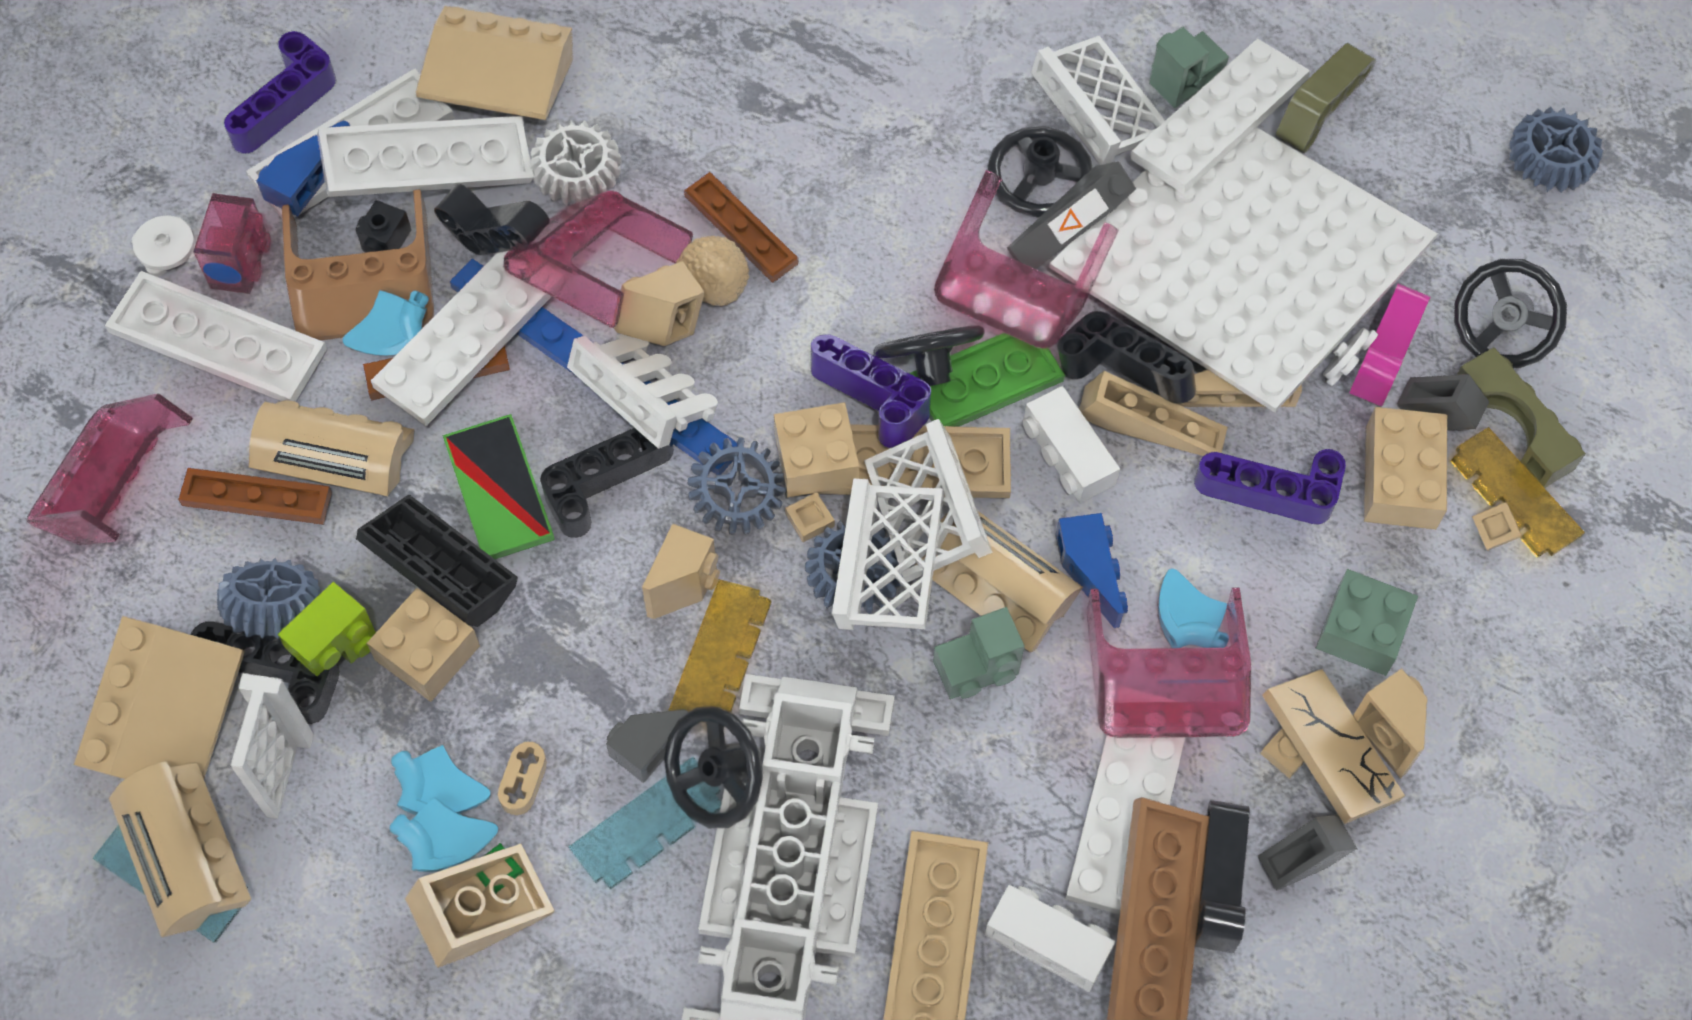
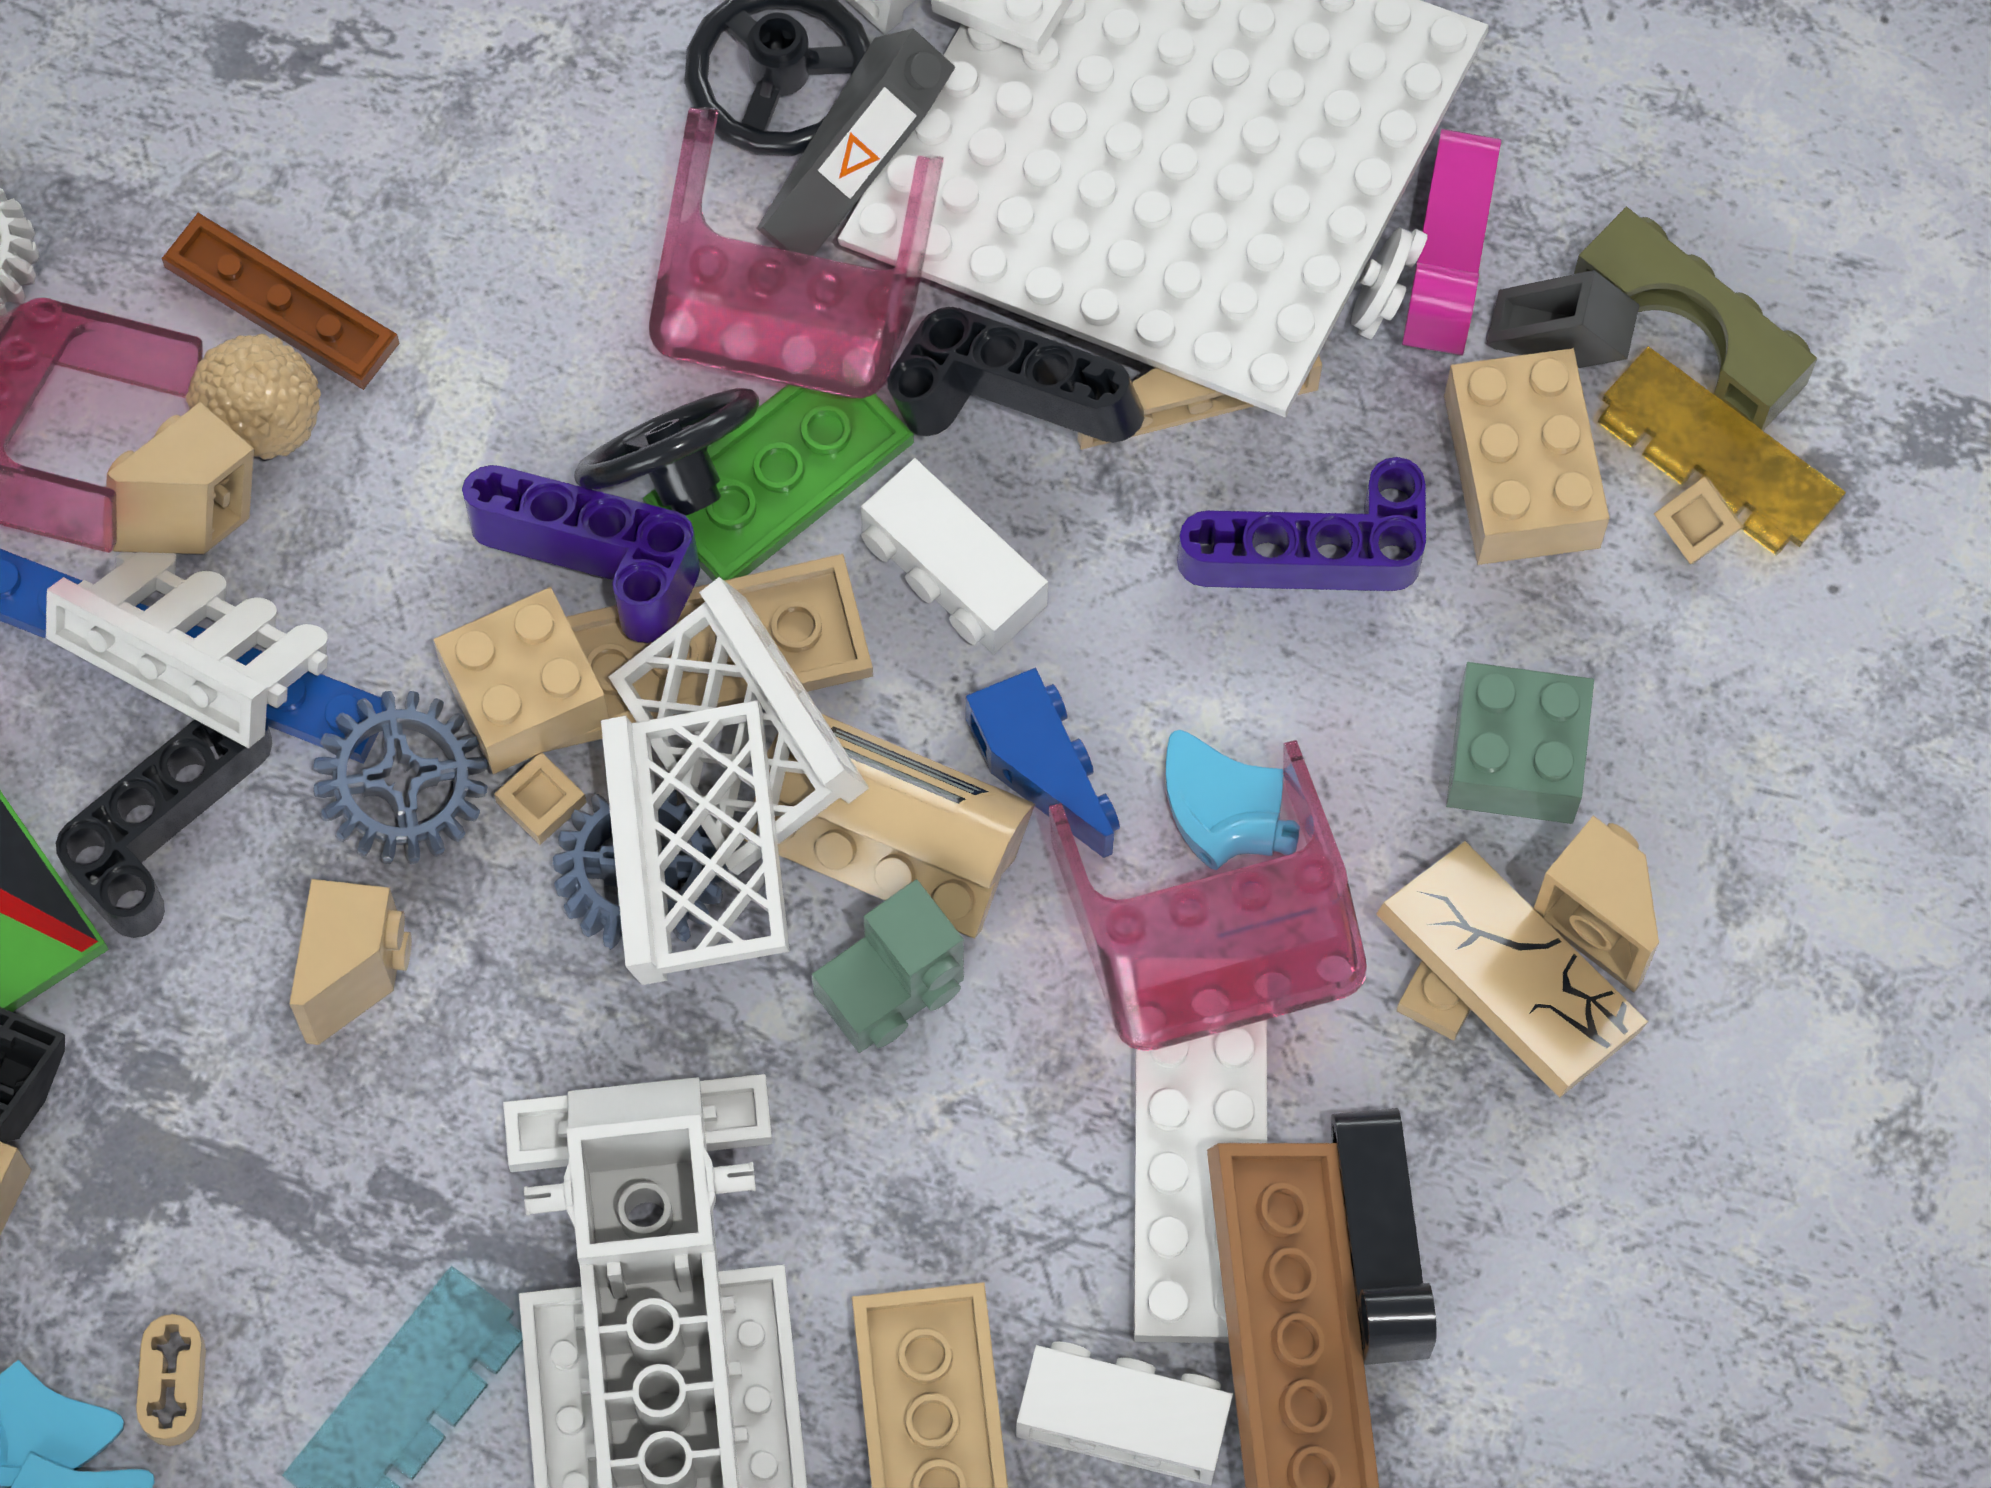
camera: 15 degrees left, 5 degrees up
dark grey slope [606,710,692,783] -> none
black piece [664,706,763,828] -> none
clear yellow windscreen [668,579,772,723] -> none
tan slope [1079,371,1228,456] -> none
dark grey slope [1258,815,1357,890] -> none
black piece [1454,258,1567,368] -> none

